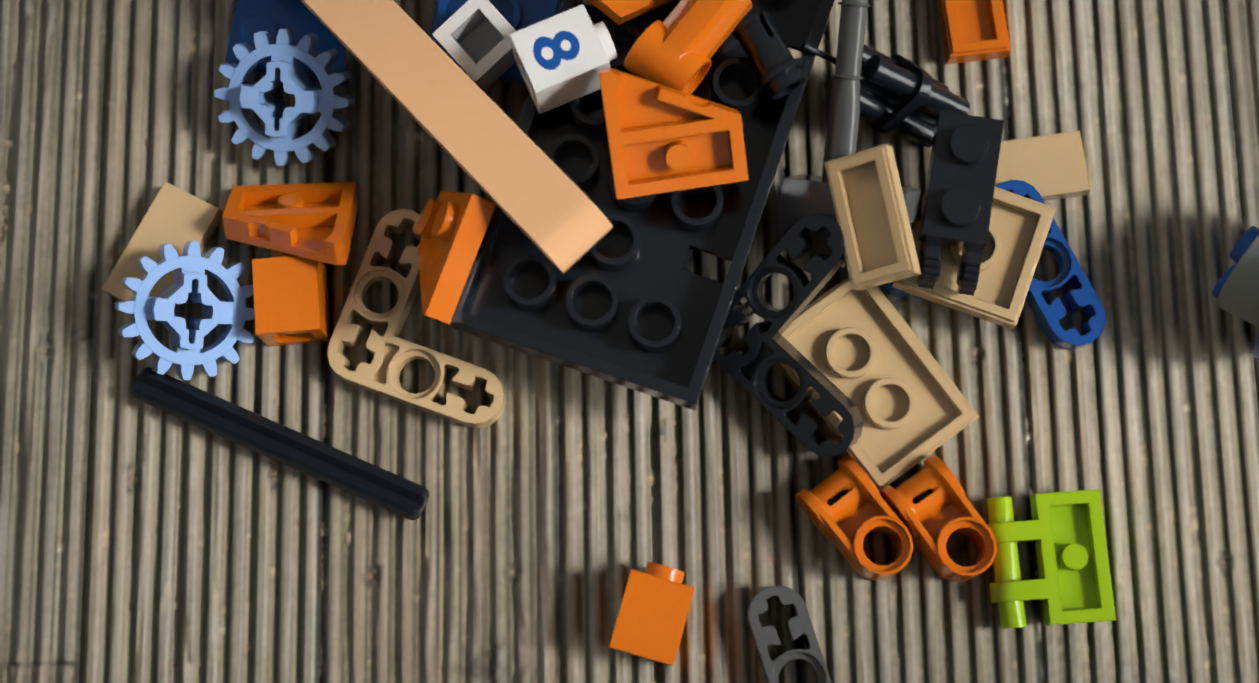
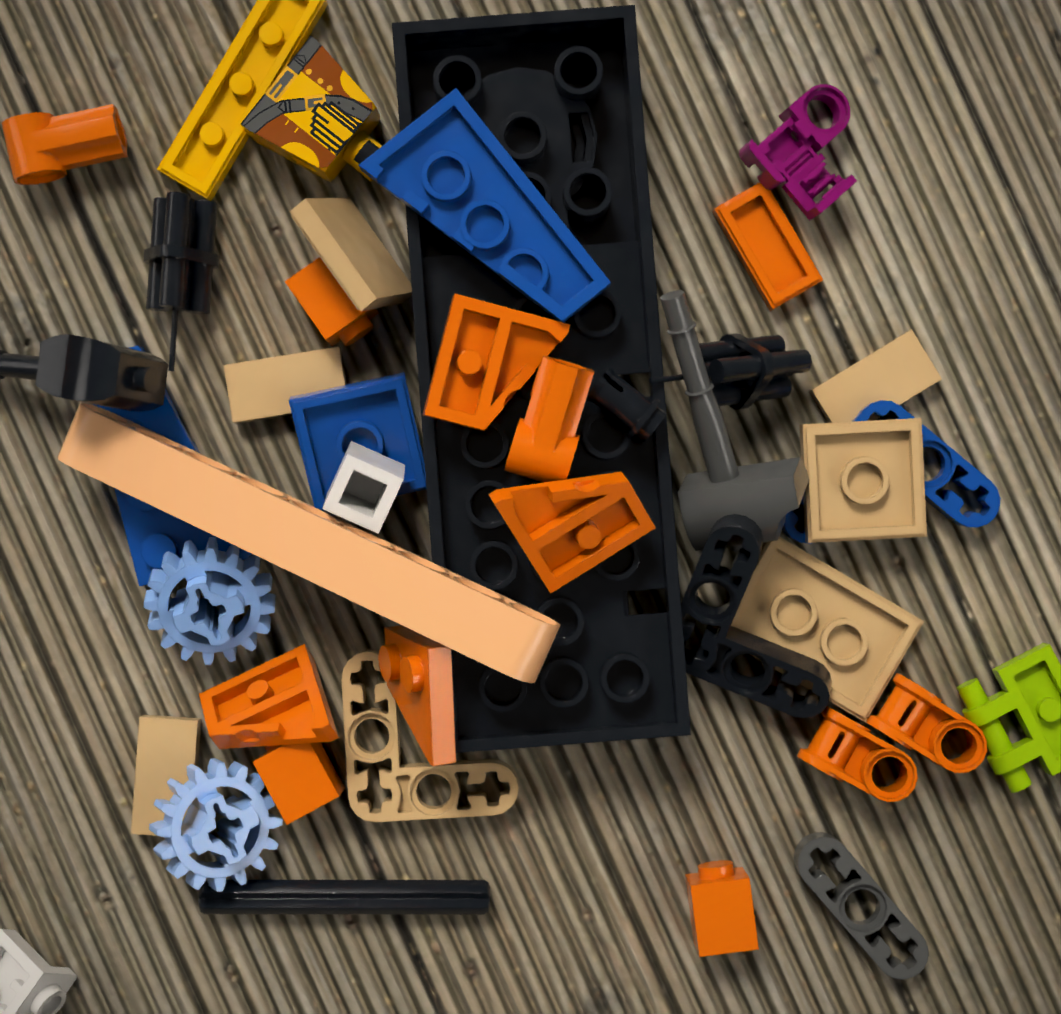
camera: 30 degrees left, 10 degrees up
white brick [510,4,617,114] -> none
tan tile [824,144,921,291] -> none
black hinge [917,111,1004,296] -> none

